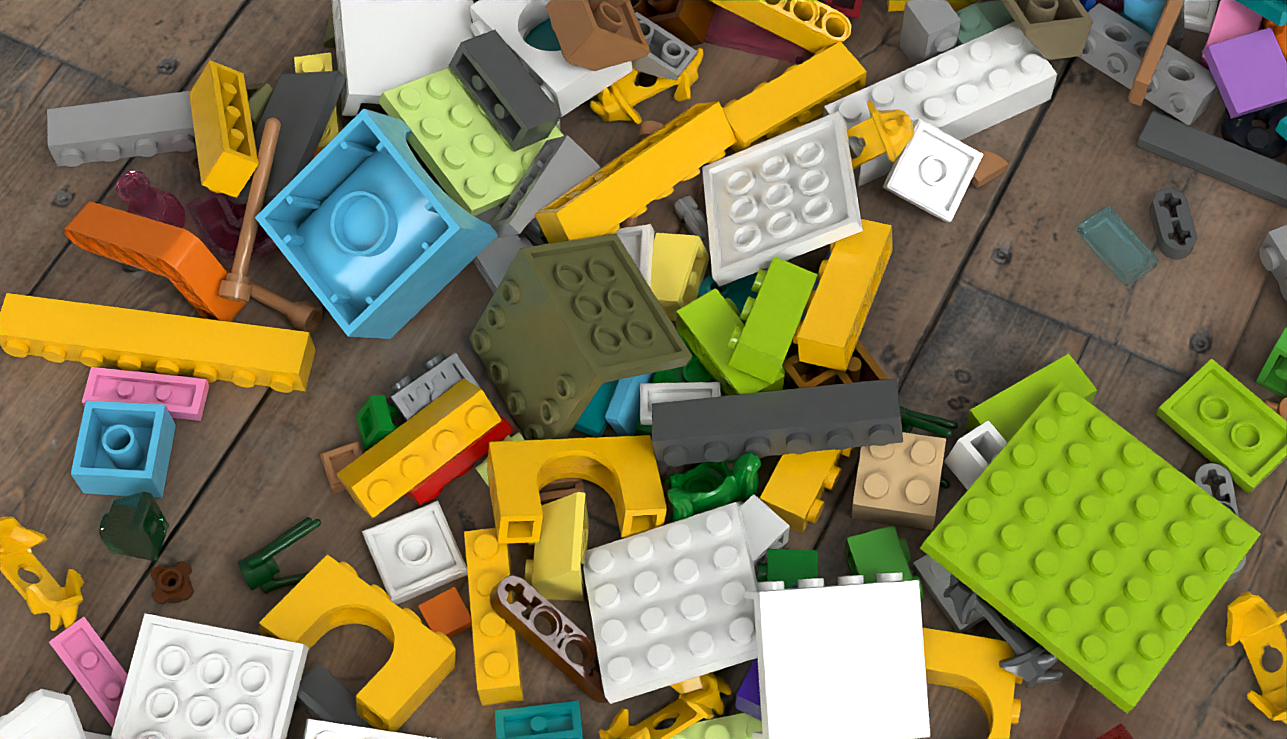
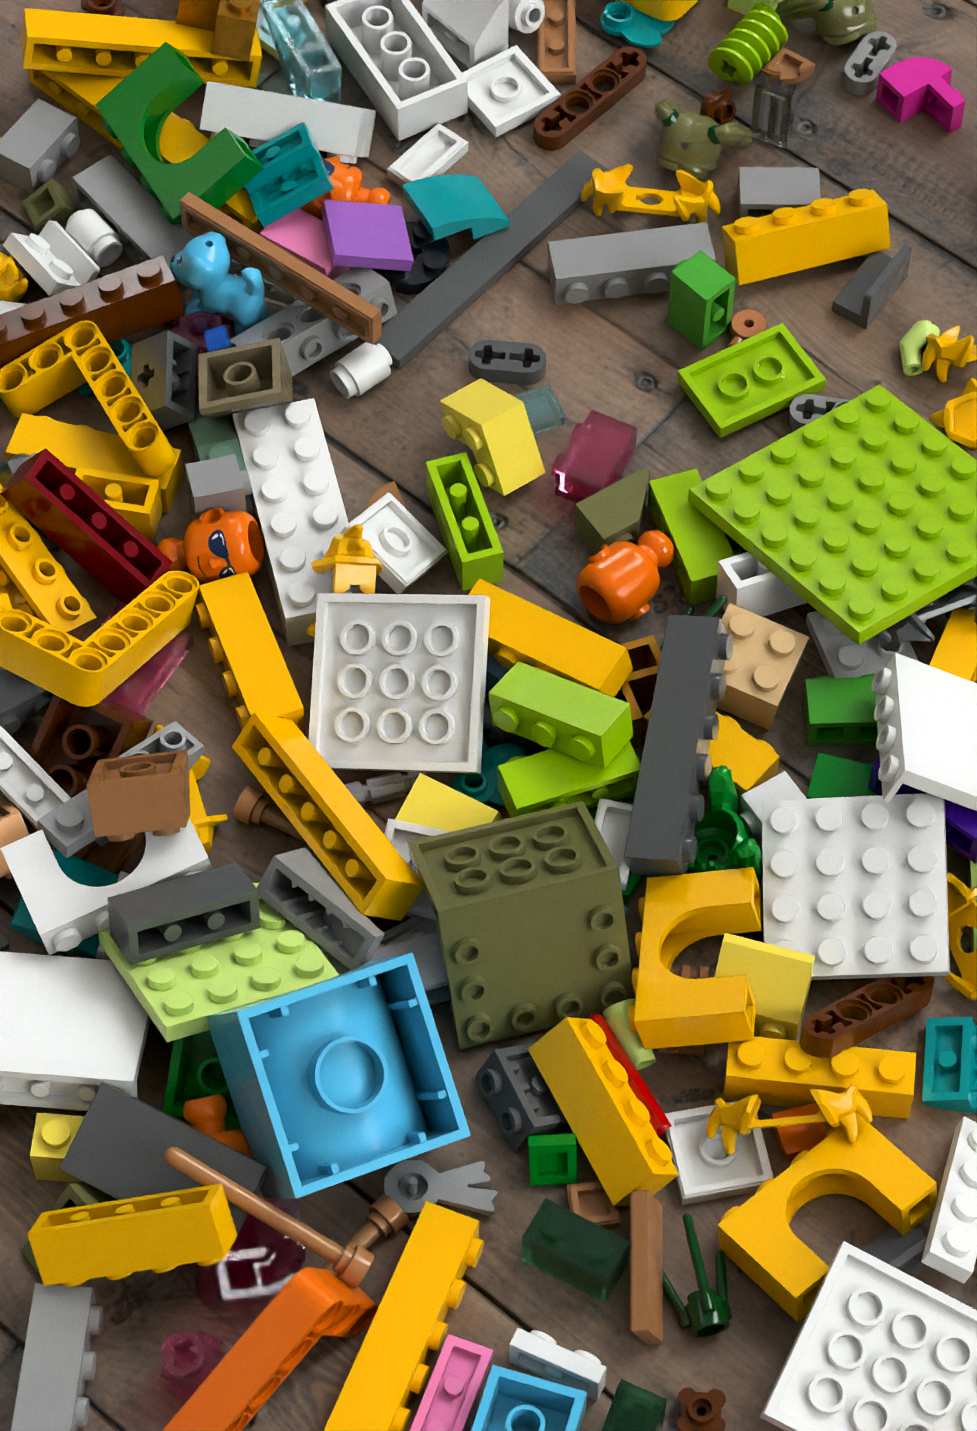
camera: 80 degrees left, 5 degrees down
none -> orange piece [156,508,264,584]
none -> white brick [329,342,393,399]
none -> light grey piece [384,1160,498,1217]
none -> lime brick [426,452,504,591]
none -> light yellow brick [440,378,546,496]
none -> white plate [509,1328,607,1401]
none -> clear green brick [522,1198,630,1303]
none -> clear pink brick [551,410,637,504]
none -> olive slope [574,467,650,554]
none -> orange piece [576,530,675,624]
none -> medium nougat tile [630,1190,663,1345]
none -> yellow piece [706,1084,873,1155]

